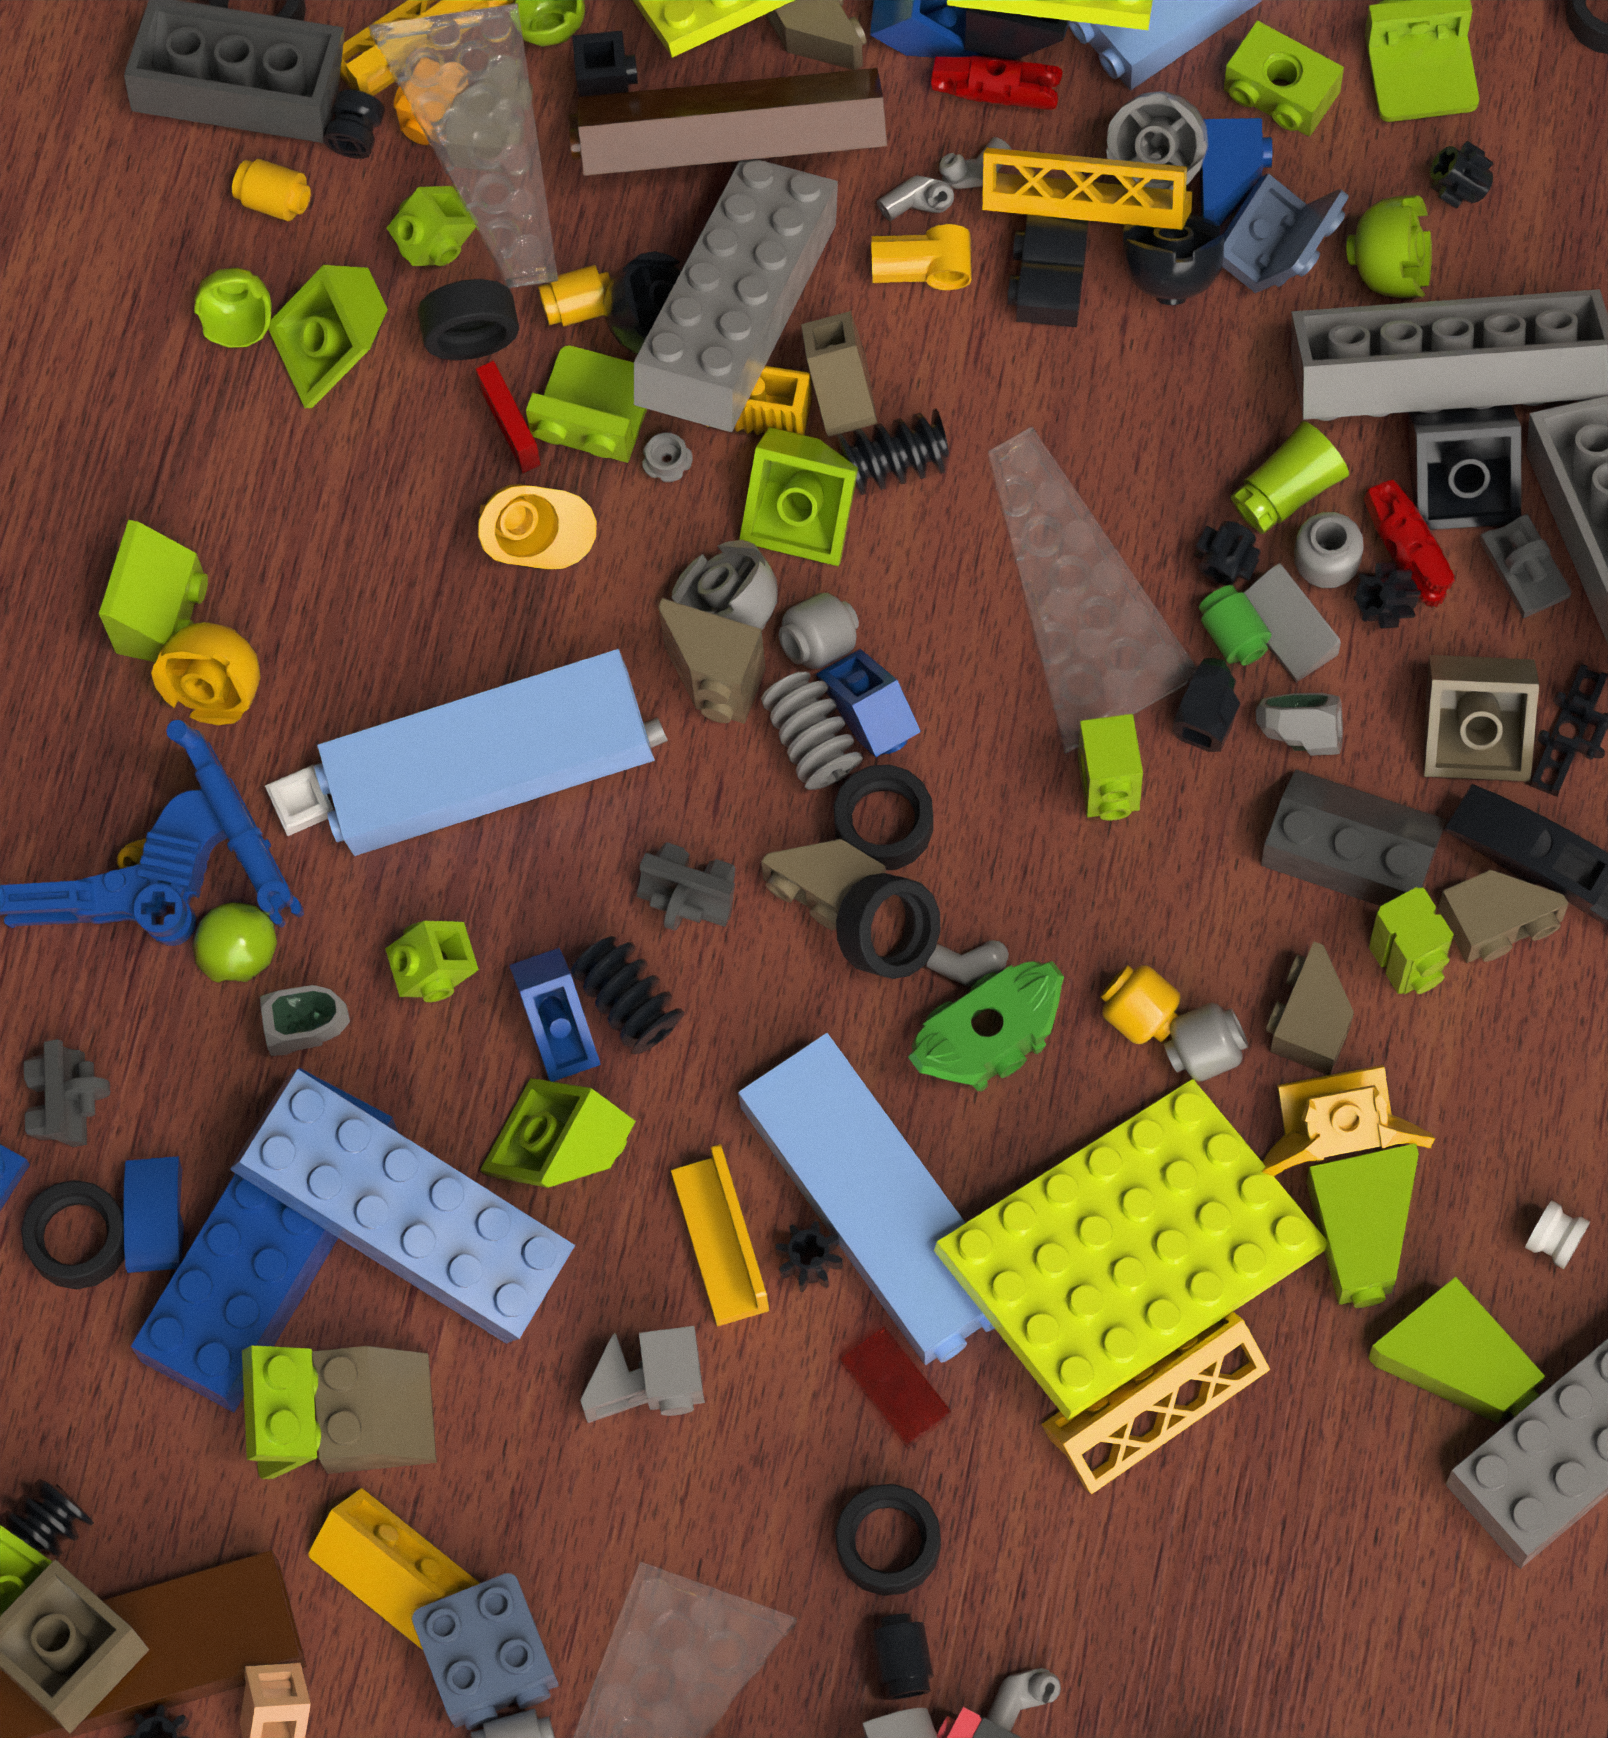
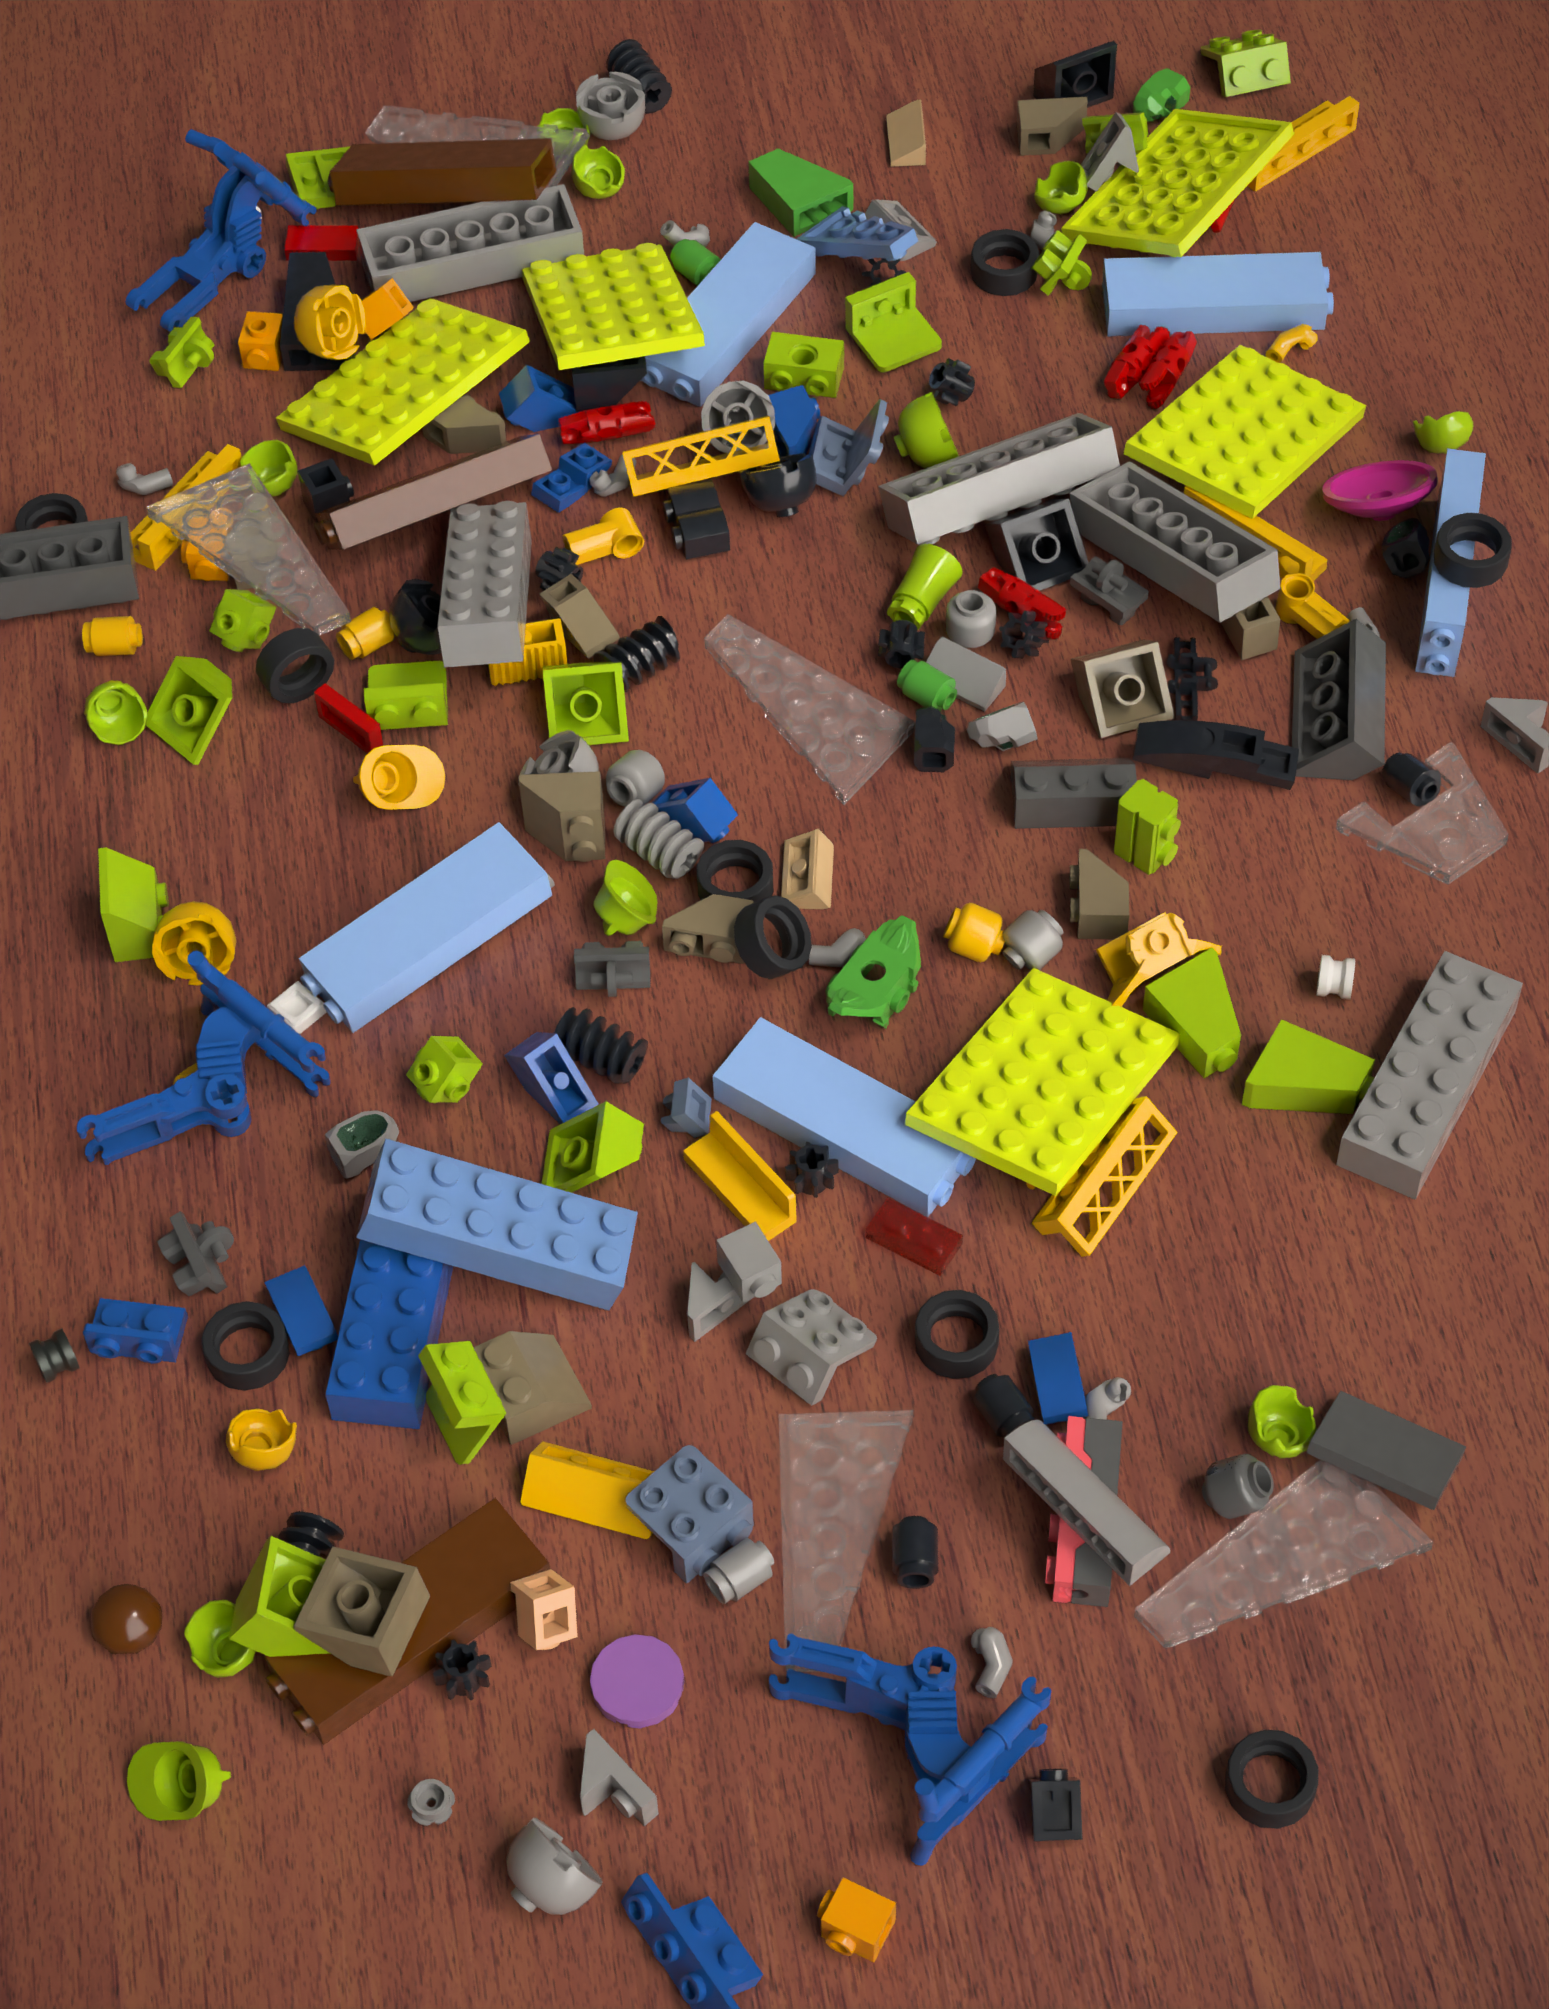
camera: 25 degrees left, 15 degrees down
lime hair [192,902,277,983] -> none
black wheel [323,90,385,159] -> none
light grey plate [642,433,693,482] -> none
light grey arm [877,175,954,221] -> none
lime brick [1078,714,1143,821] -> none
dark tan slope [1438,870,1568,963] -> none
none -> yellow hair [226,1408,297,1471]
none -> blue slope [531,443,612,513]
none -> black gear [535,547,583,591]
none -> lime piece [593,860,658,936]
none -> sand blue tile [661,1077,712,1138]
none -> light grey bracket [746,1289,877,1406]
none -> tan slope [781,829,834,909]
none -> blue slope [1028,1332,1089,1425]

